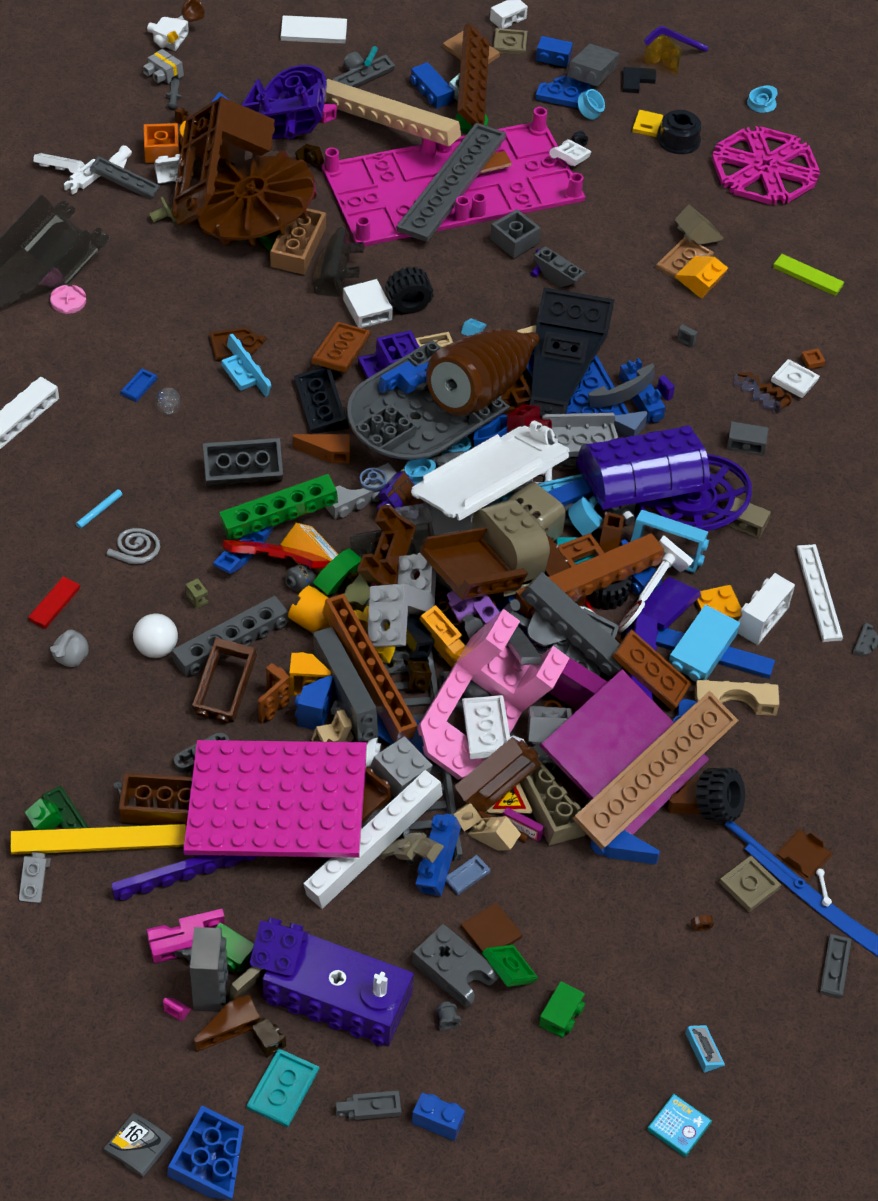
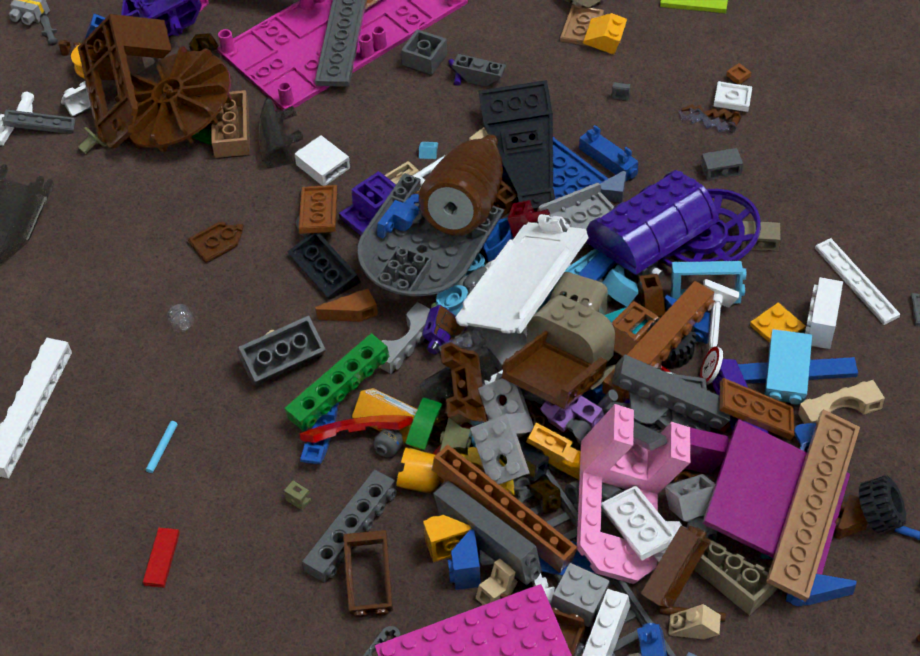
camera: 15 degrees left, 0 degrees up
bright pink tile [50,285,86,314] -> none
light grey piece [50,630,89,667] -> none
light grey piece [107,528,160,564] -> none
blue tile [121,368,157,402] -> none
white piece [133,614,178,658] -> none
orange brick [144,123,179,163] -> none
medium azure bracket [221,334,271,397] -> none
dark orange bracket [258,663,291,724] -> none
sand blue piece [360,468,387,491] -> none
black tyre [385,266,434,314] -> none
tan bracket [454,803,482,831] -> none
piece [487,783,532,814] -> none
magenta tile [502,807,544,842] -> none
dark grey slope [588,363,655,408] -> none
dark purple tile [640,577,701,630] -> none
dark purple tile [657,375,675,401] -> none

